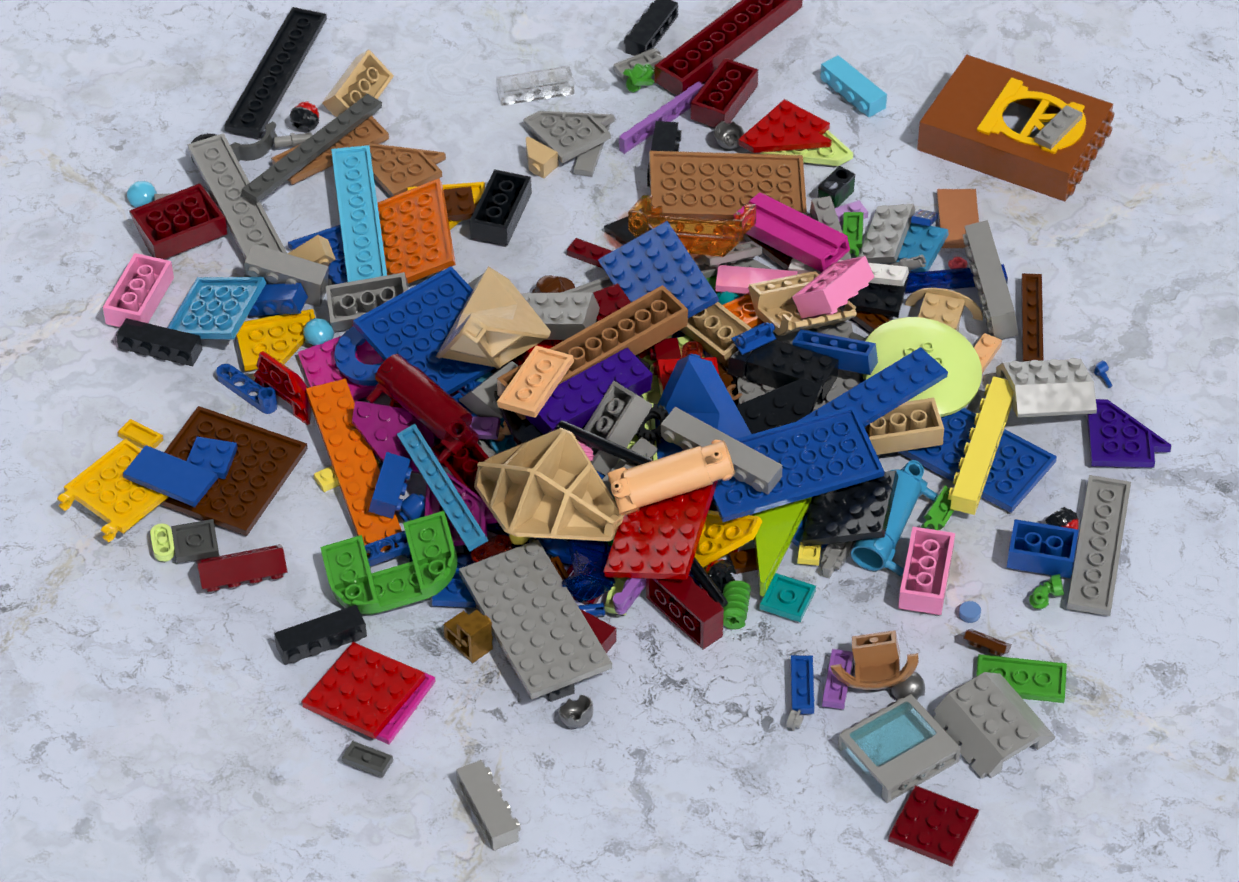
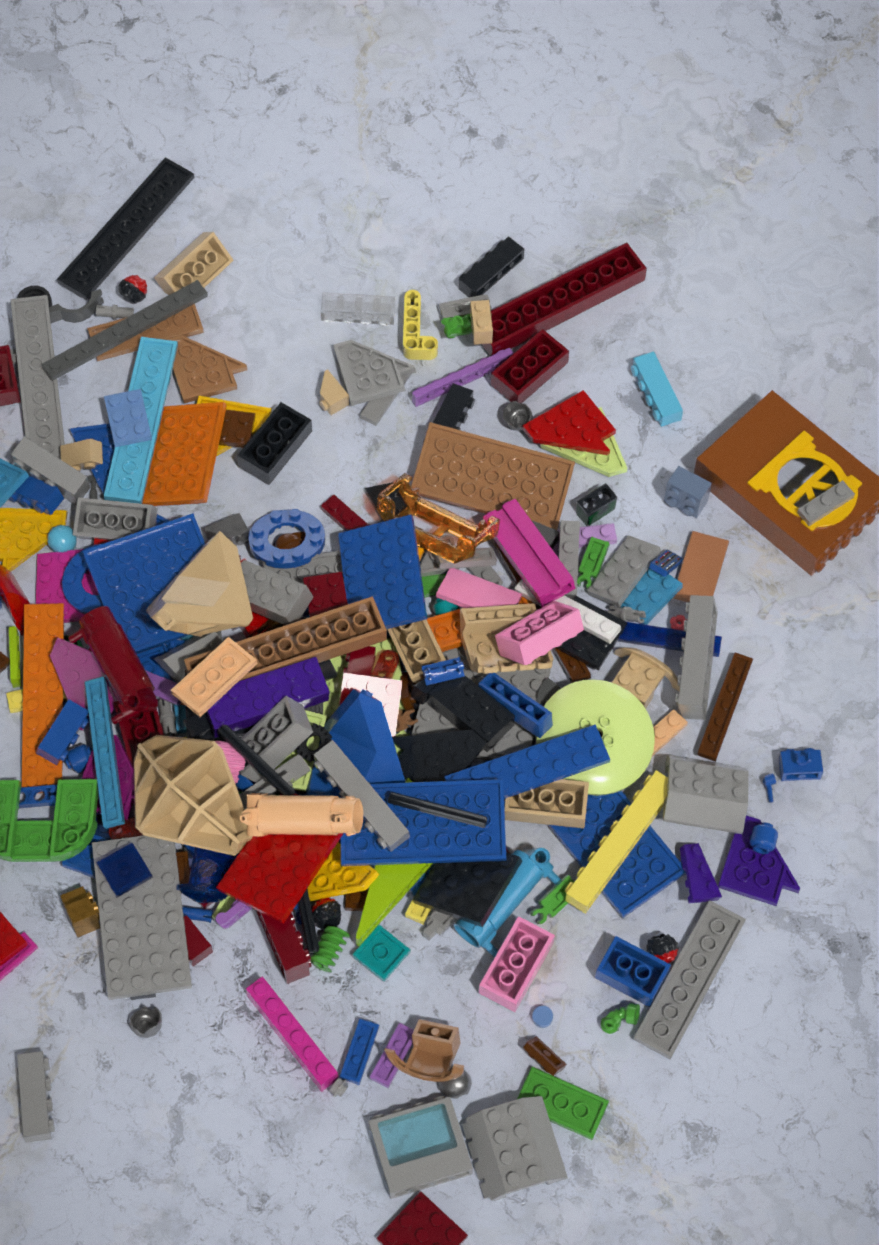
camera: 15 degrees right, 15 degrees up
none -> lime tile [9,626,21,688]
none -> clear blue plate [96,842,153,898]
none -> medium blue plate [104,389,152,447]
none -> dark pink brick [246,976,338,1092]
none -> plate [248,509,325,569]
none -> black axle [388,792,488,828]
none -> light yellow beam [403,290,438,360]
none -> tan brick [470,300,493,345]
none -> sand blue brick [664,466,712,518]
none -> dark purple wing [679,843,722,904]
none -> blue head [750,822,778,854]
none -> blue brick [778,748,823,781]

